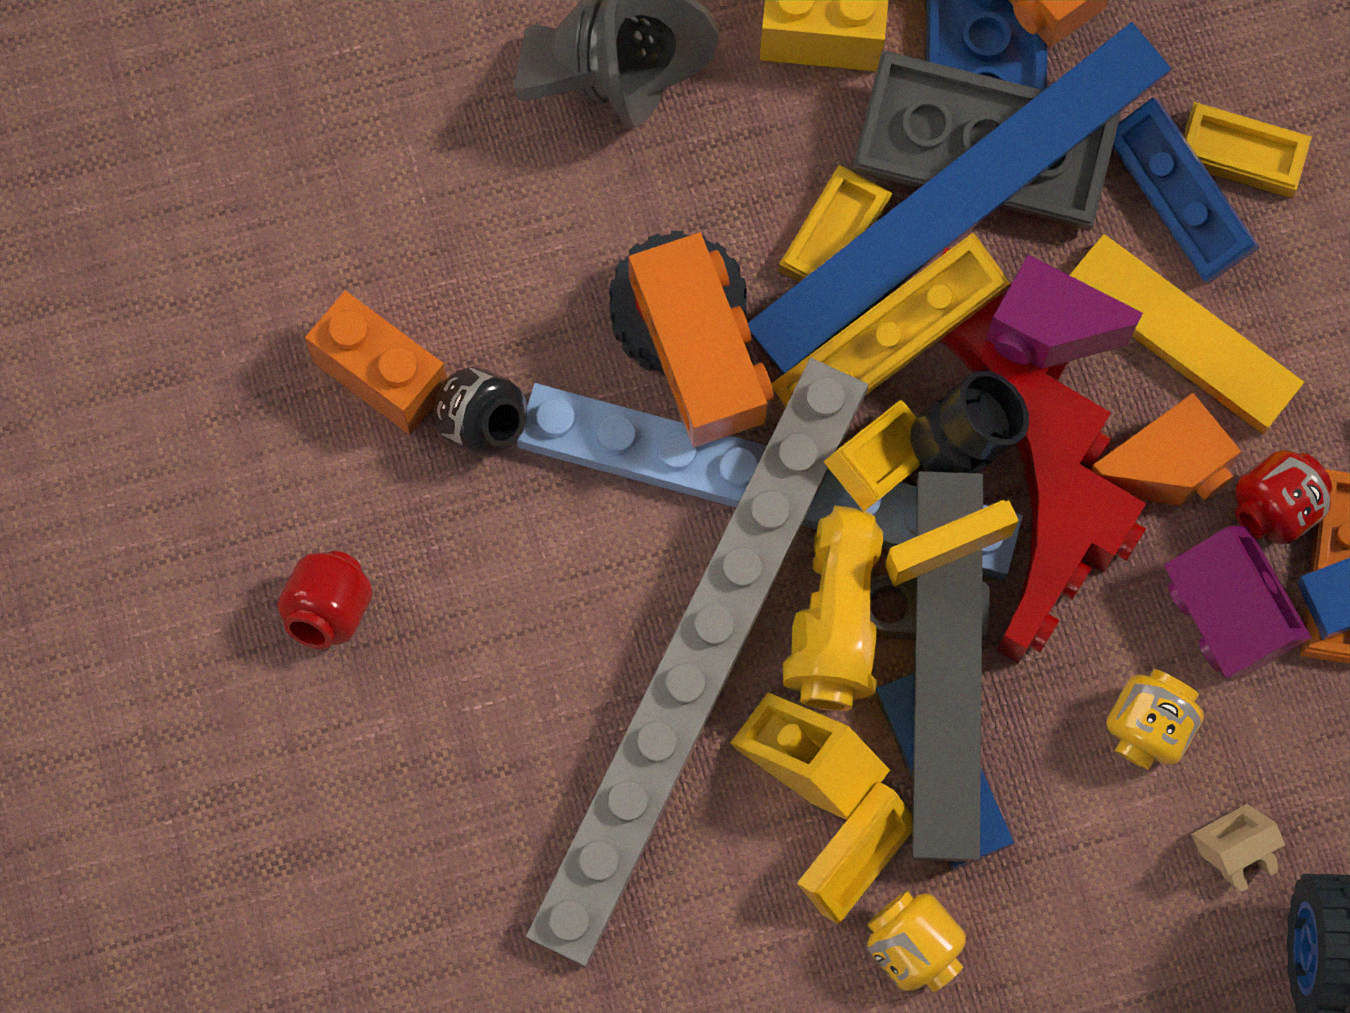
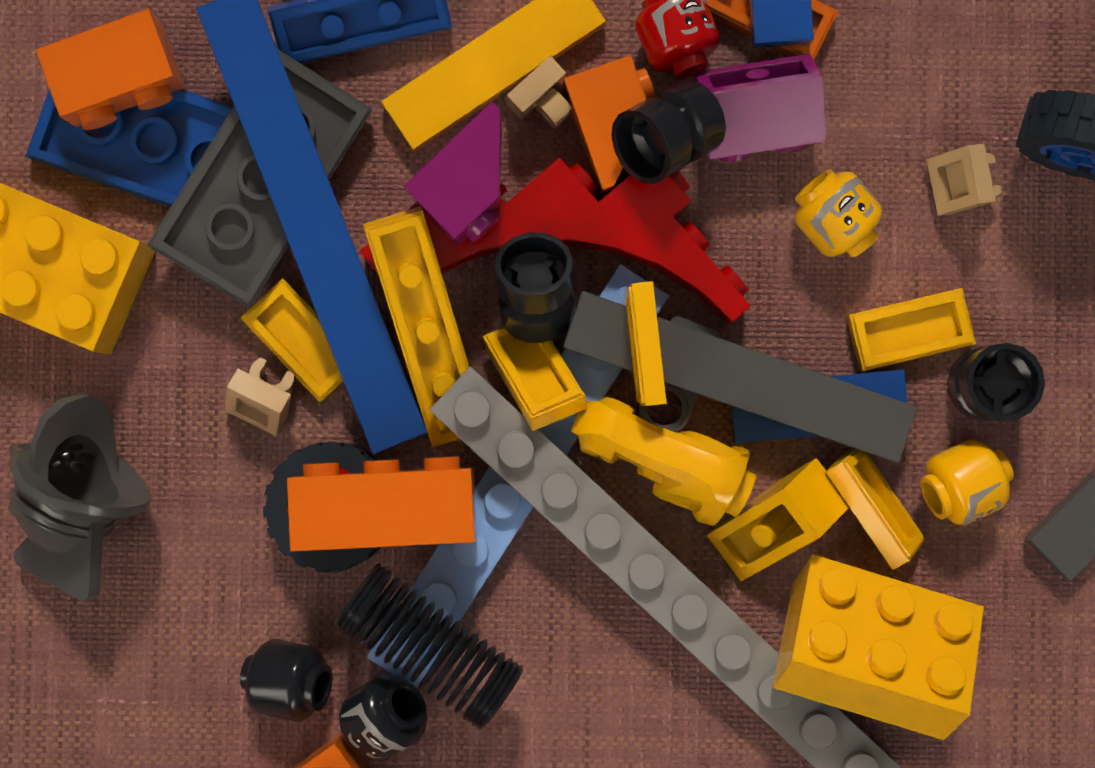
camera: 75 degrees left, 15 degrees up
none -> tan tile [225,357,294,437]
none -> black head [240,639,333,722]
none -> black piece [334,563,523,730]
none -> tan tile [506,55,573,129]
none -> black wheel [611,79,726,184]
none -> yellow brick [772,554,984,740]
none -> yellow tile [846,288,976,372]
none -> black wheel [947,343,1045,422]

